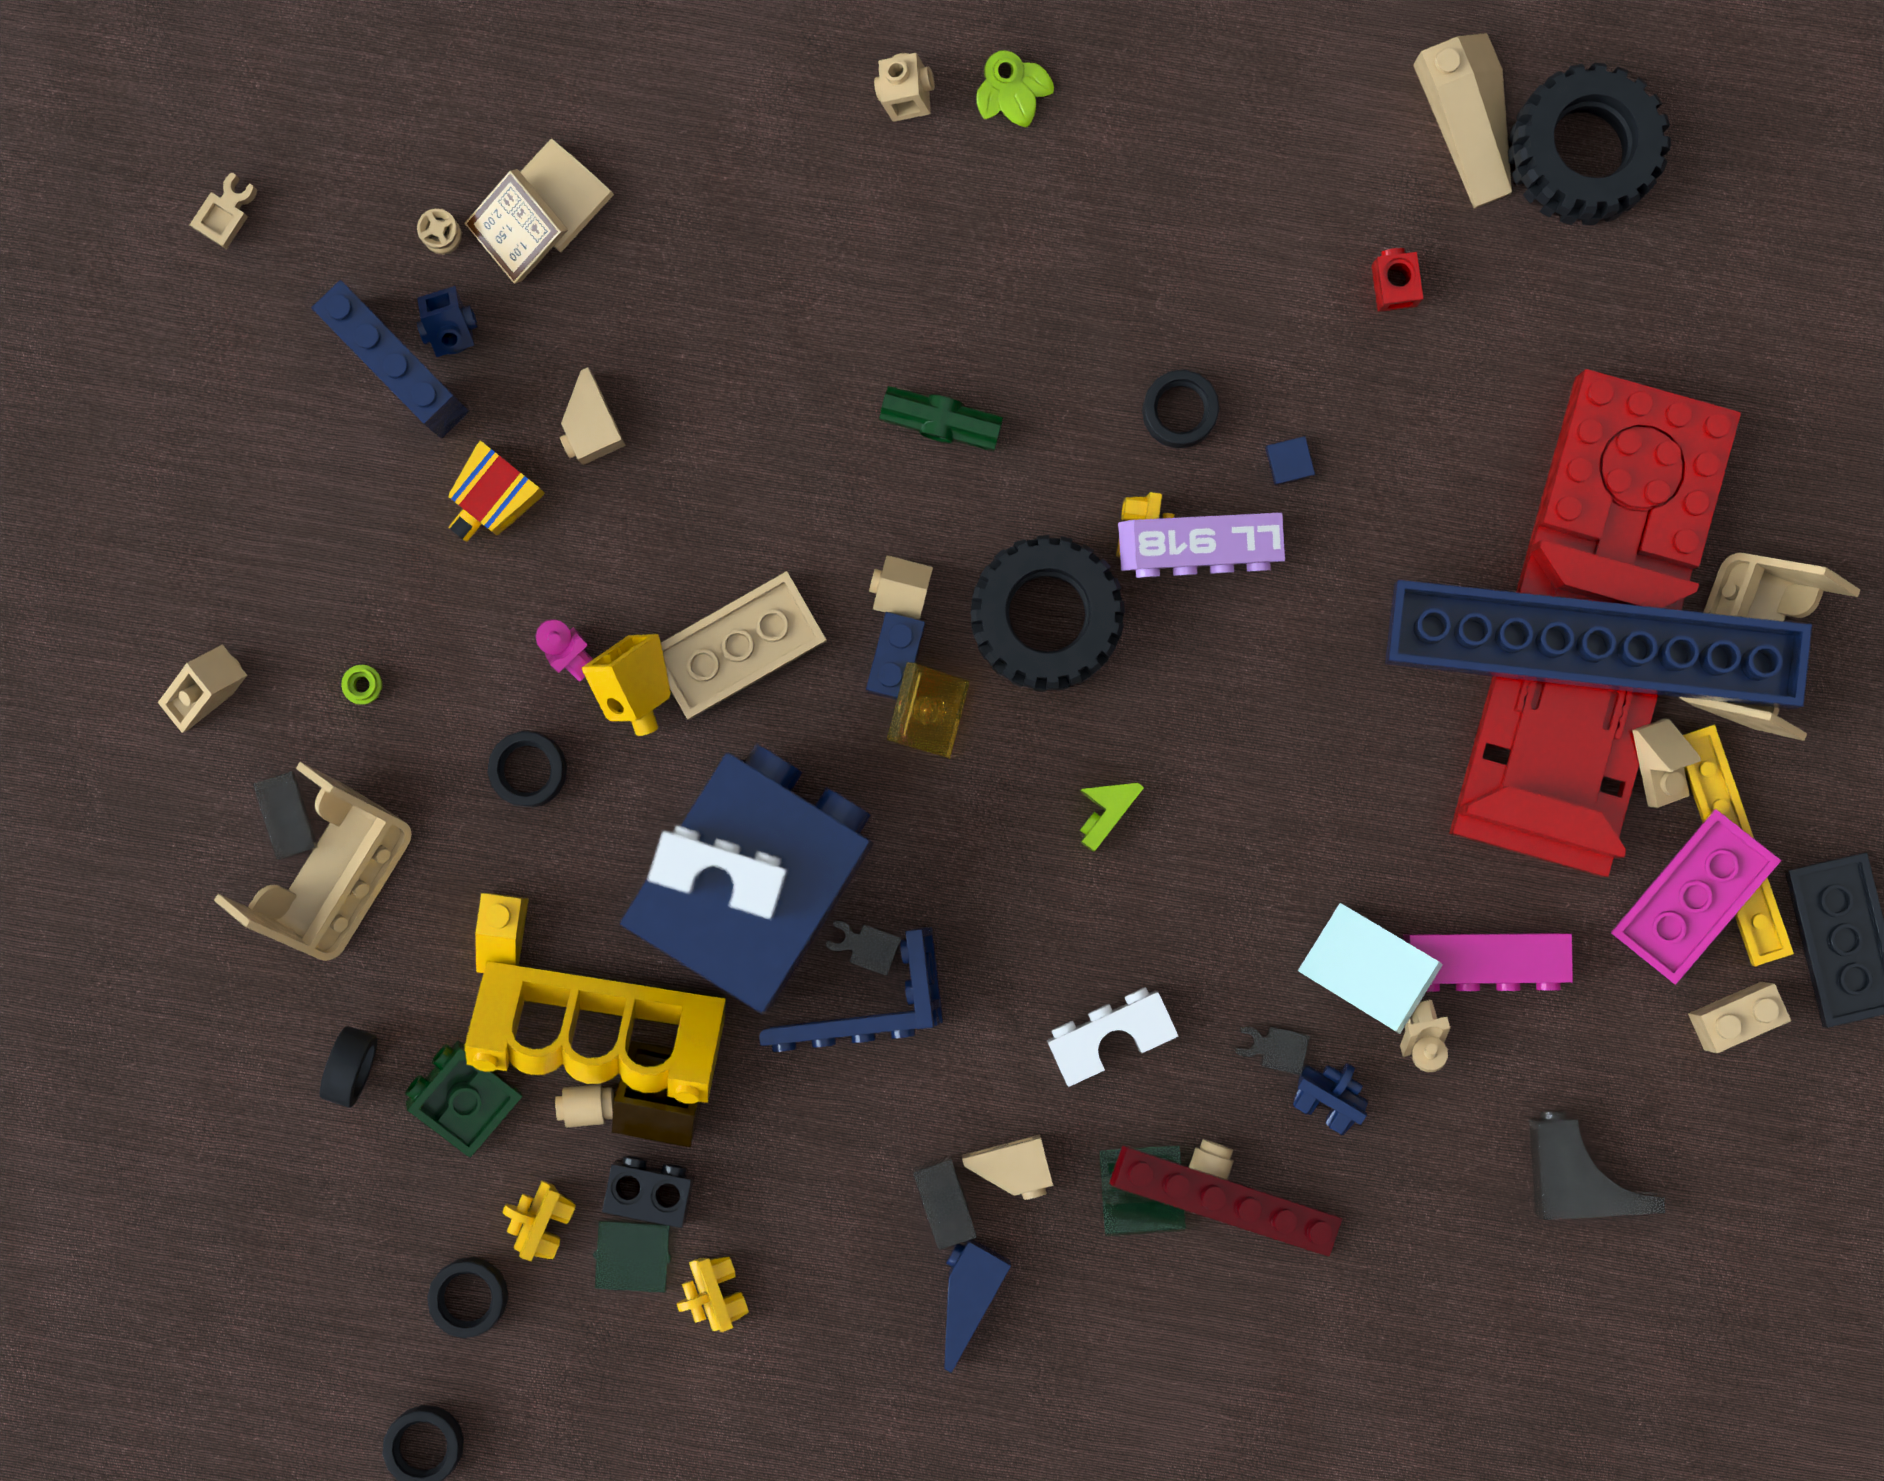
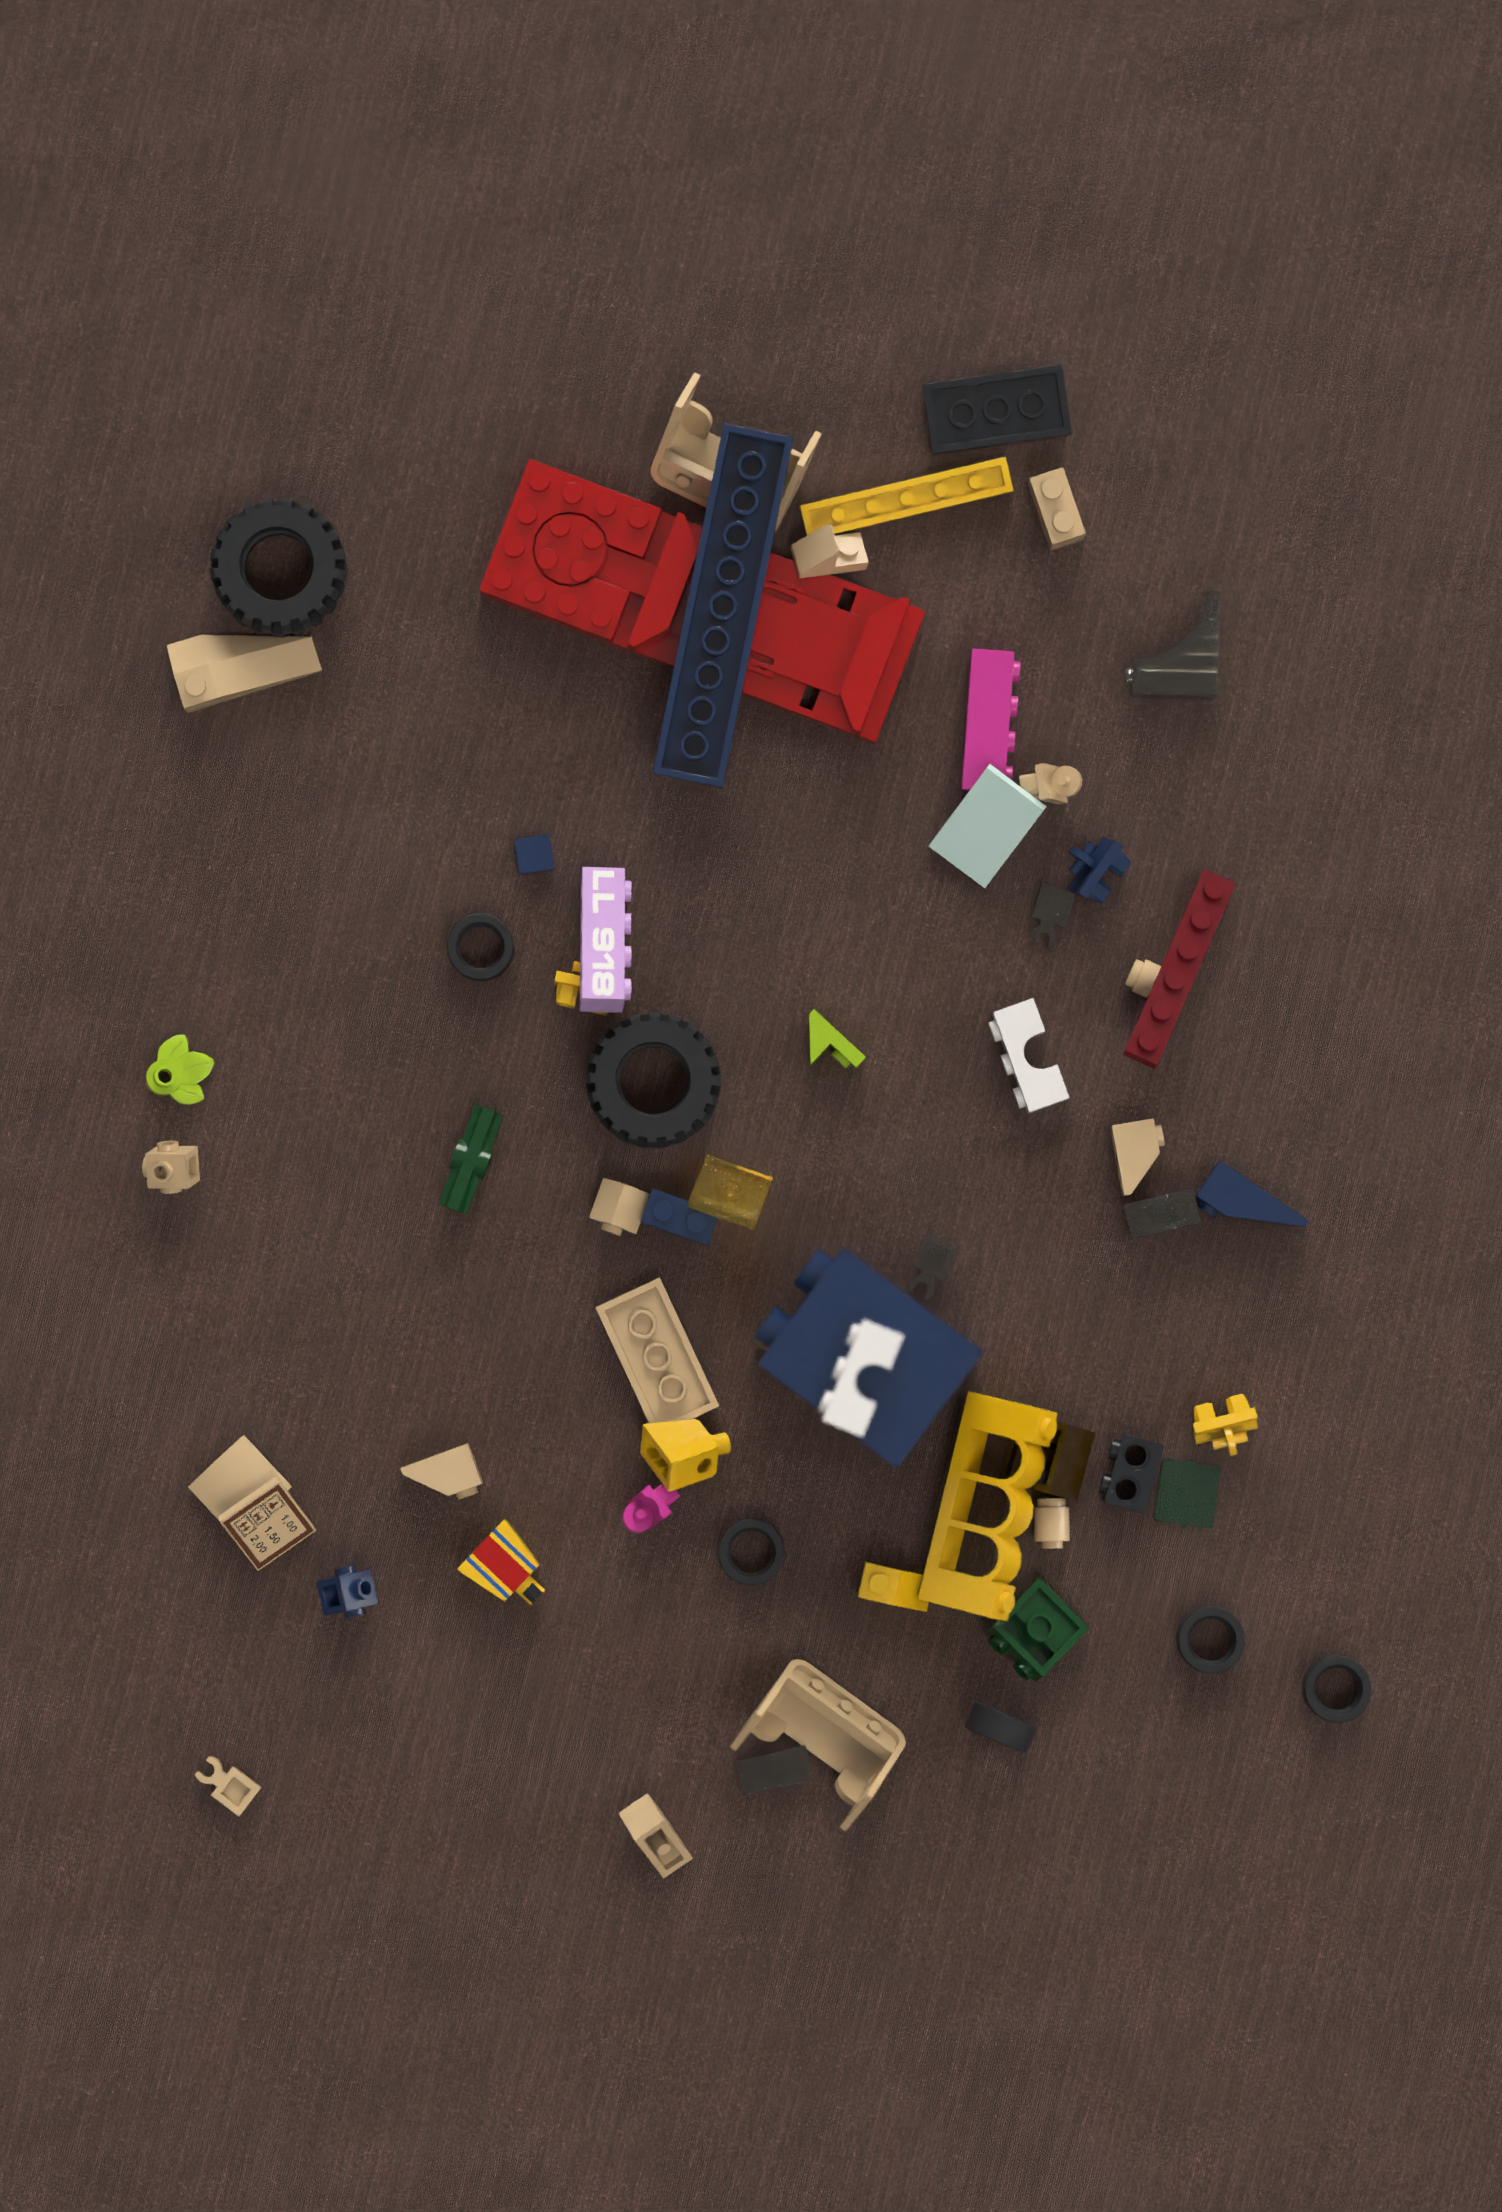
camera: 90 degrees left, 0 degrees up
dark blue arch [311,280,470,439] -> none
lime plate [341,665,382,705] -> none
tan wheel [417,208,462,255] -> none
yellow hips [502,1181,576,1261] -> none
dark blue bracket [759,927,943,1052] -> none
clear green slope [1099,1145,1186,1236] -> none
red brick [1371,248,1423,312] -> none
dark pink plate [1611,808,1781,985] -> none

